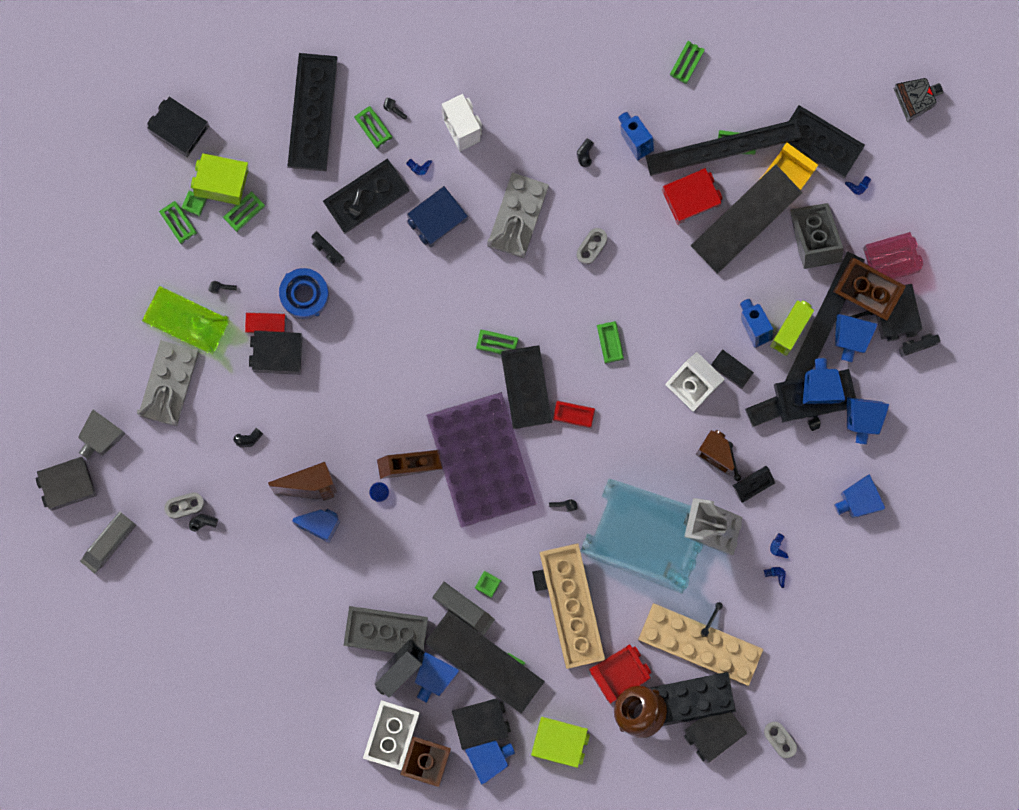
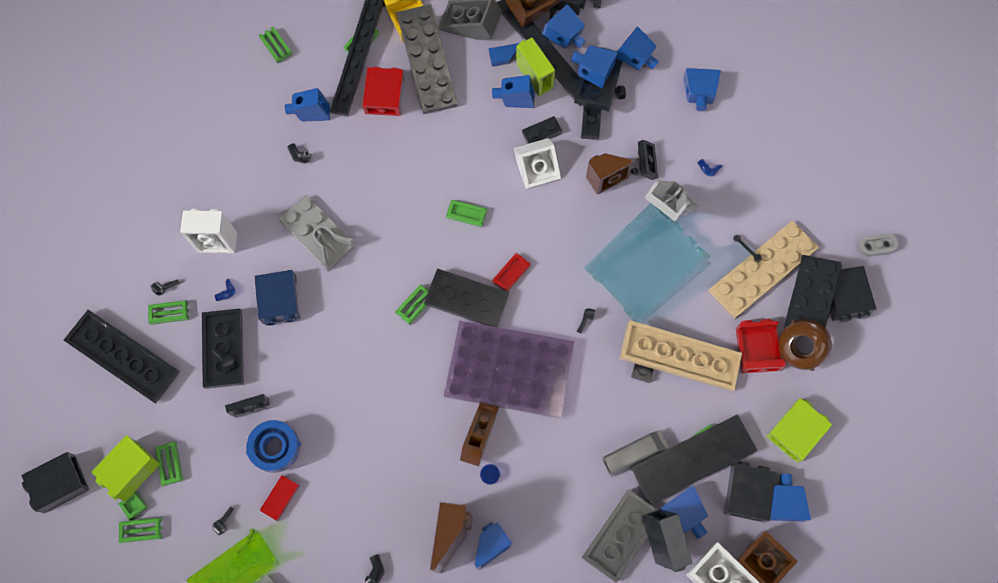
camera: 55 degrees left, 10 degrees down
black brick [249,330,303,375] -> none
bright green tile [475,571,502,598] -> none
light grey plate [576,228,607,265] -> none
clear blue animal [763,567,786,588] -> none
none -> blue tile [488,43,519,67]

